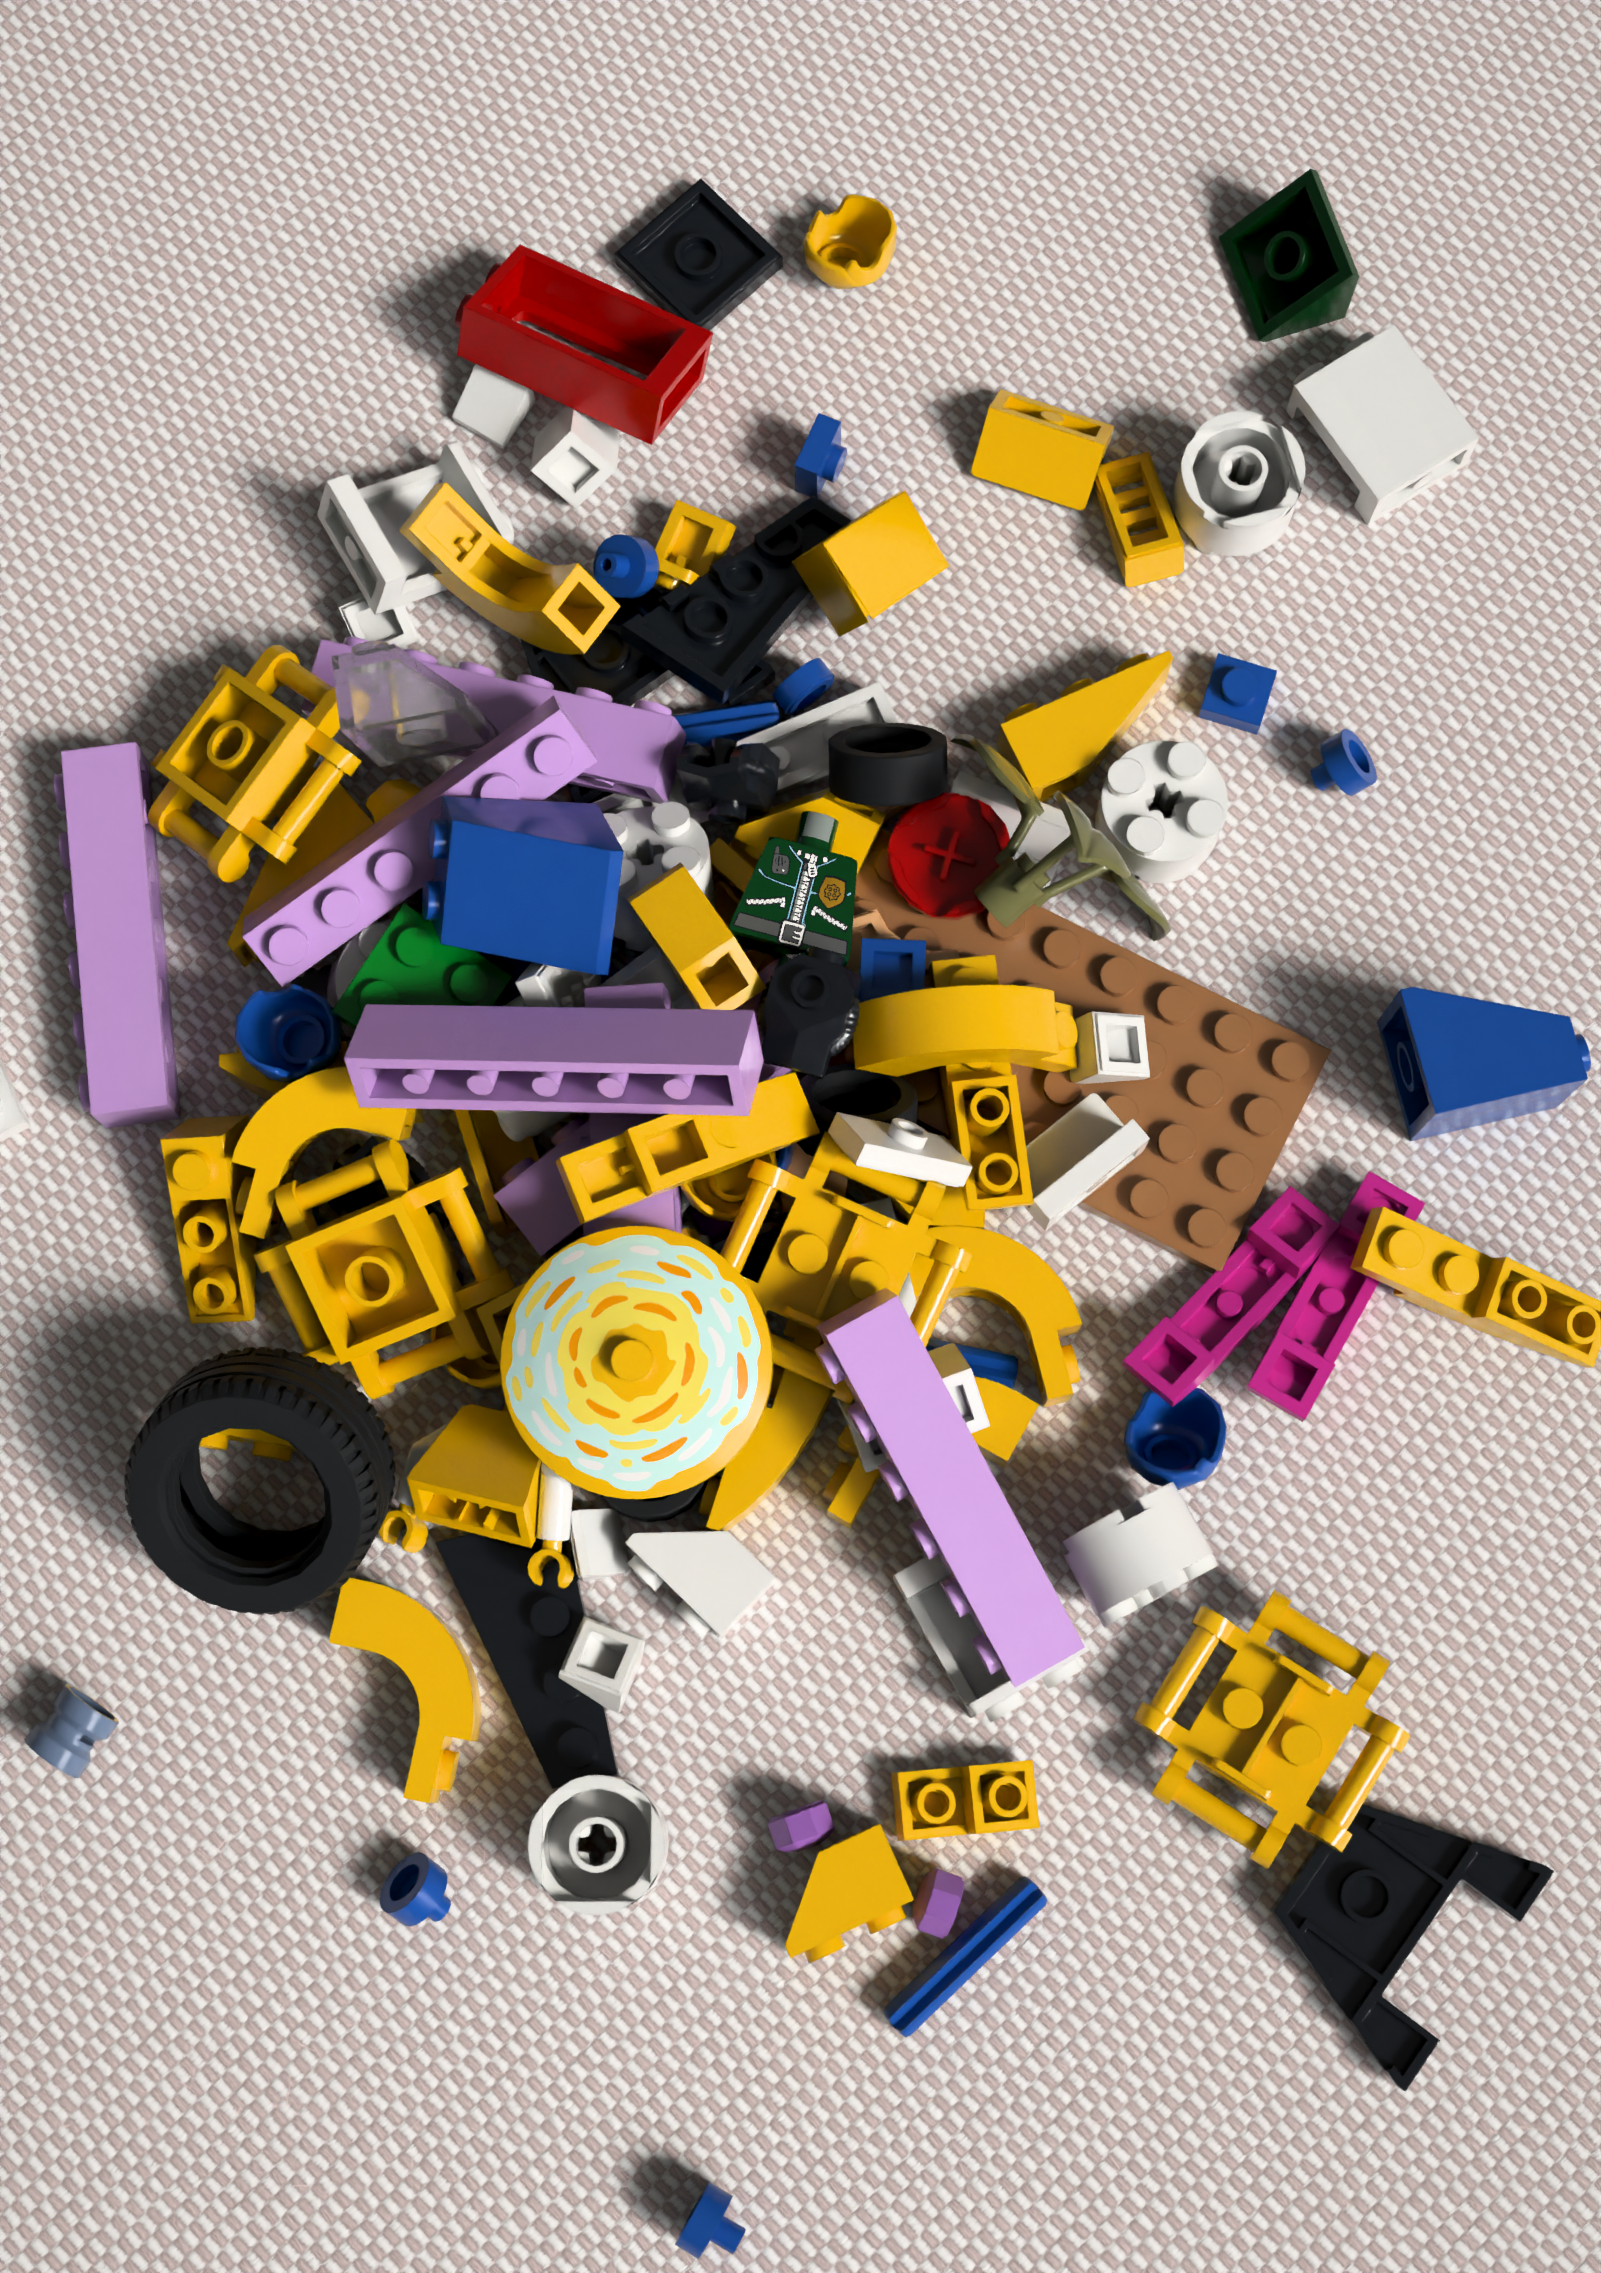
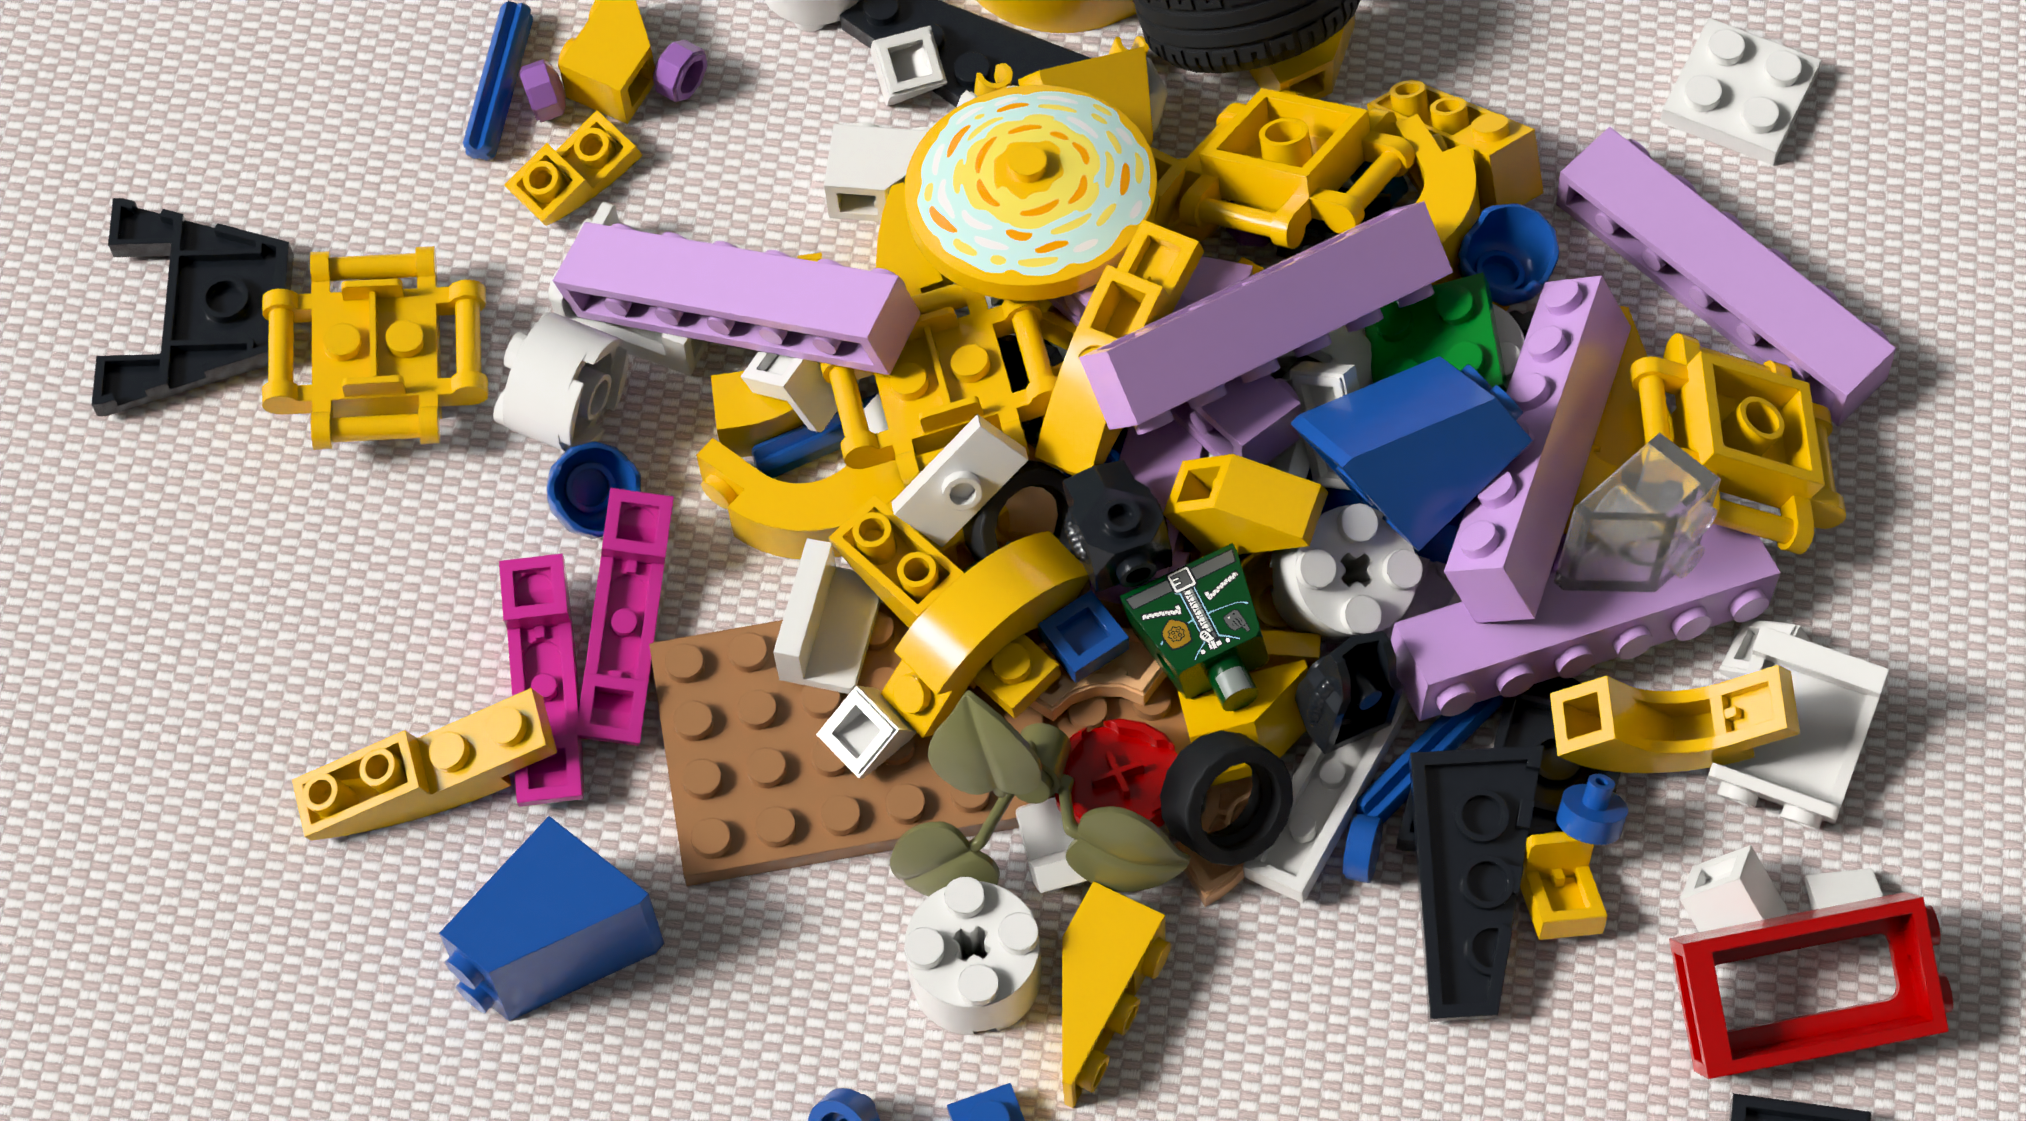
camera: 145 degrees right, 15 degrees down
yellow piece [792,490,950,637] -> none
blue plate [794,413,847,498] -> none

